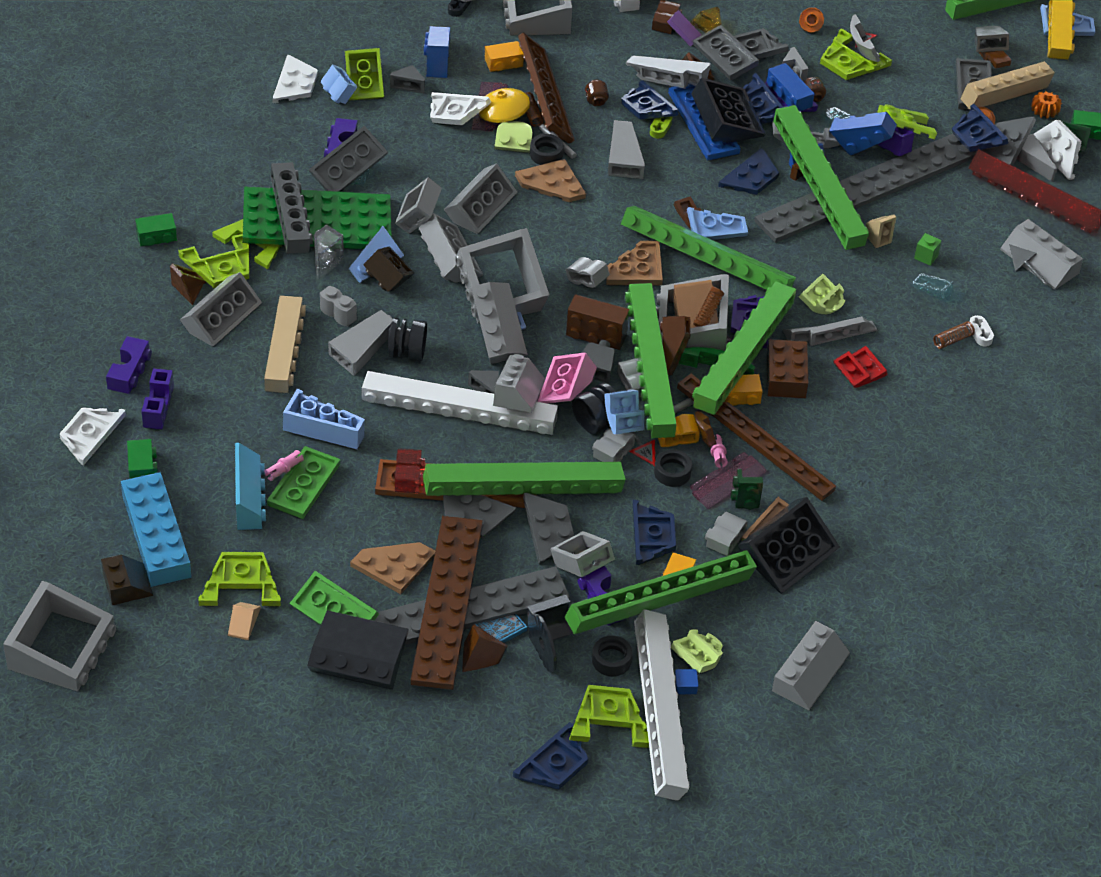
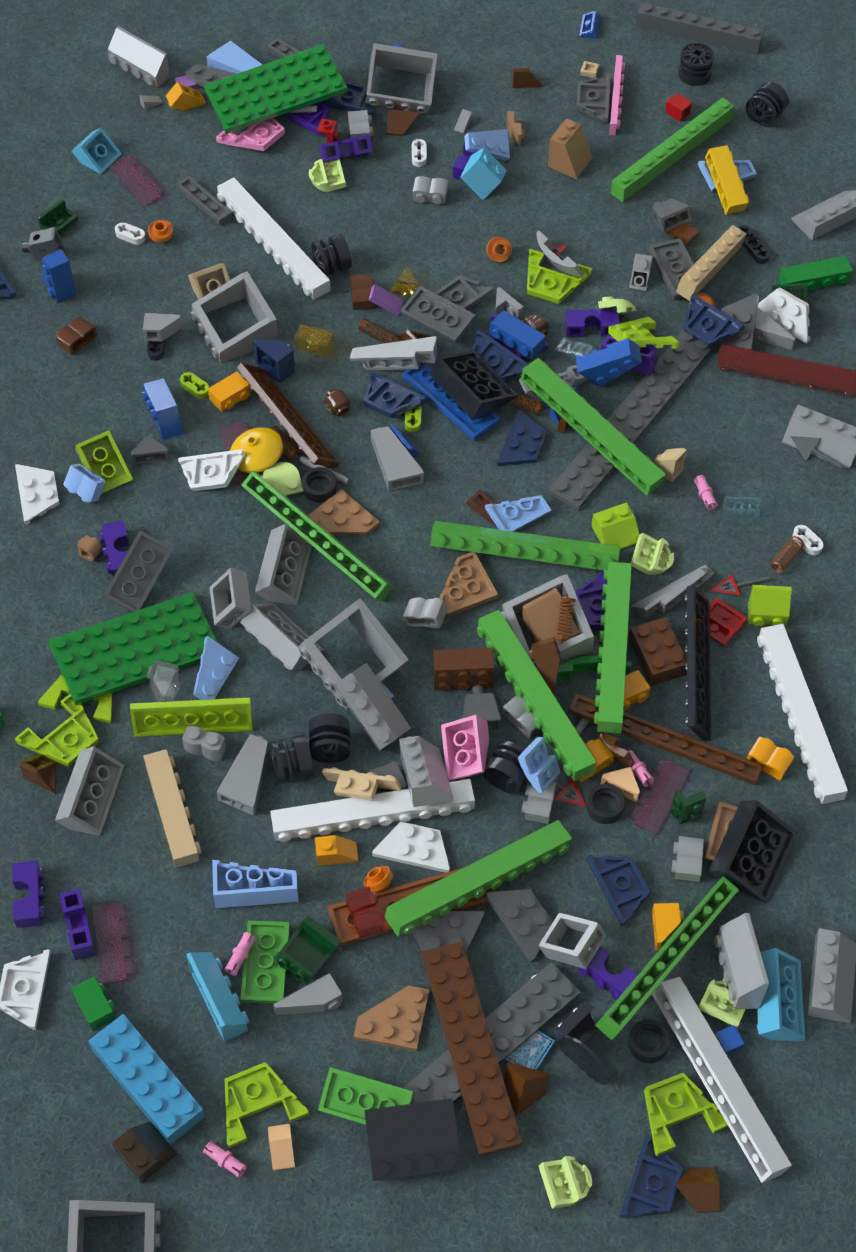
camera: 20 degrees left, 10 degrees up
dark grey brick [270,162,313,254] -> none
dark brown slope [363,246,415,292] -> none
bright green brick [914,233,942,266] -> none
orange gear [1031,91,1062,119] -> none
none -> medium nougat plate [77,535,103,562]
none -> clear pink windscreen [92,902,135,985]
none -> lime plate [130,698,253,737]
none -> lime beam [180,372,209,399]
none -> bright pink pin [203,1141,247,1178]
none -> bright green brick [241,471,394,602]
none -> dark blue slope [254,340,295,383]
none -> light grey slope [273,973,343,1015]
none -> dark green panel [274,915,341,985]
none -> clear yellow brick [295,324,334,358]
none -> black wheel [309,713,350,763]
none -> light orange slope [315,835,358,866]
none -> tan bracket [322,767,402,801]
none -> dark orange piece [358,318,397,343]
none -> orange plate [364,866,393,892]
none -> white wing [372,822,450,873]
none -> blue slope [390,424,420,458]
none -> dark orange piece [507,393,543,416]
none -> yellowish green slope [539,1156,592,1209]
none -> dark purple arch [565,309,620,337]
none -> lime slope [592,502,639,550]
none -> yellowish green slope [598,296,636,315]
none -> light nougat slope [601,767,640,803]
none -> light grey slope [629,253,653,291]
none -> reddish brown slope [675,1167,720,1213]
none -> black plate [685,585,711,741]
none -> bright pink pin [694,475,718,510]
none -> piece [709,574,771,596]
none -> light grey slope [714,913,769,1009]
none -> black beam [738,225,770,264]
none -> light orange brick [747,737,795,781]
none -> lime slope [748,585,792,626]
none -> white brick [757,624,848,804]
none -> medium azure slope [757,948,805,1041]

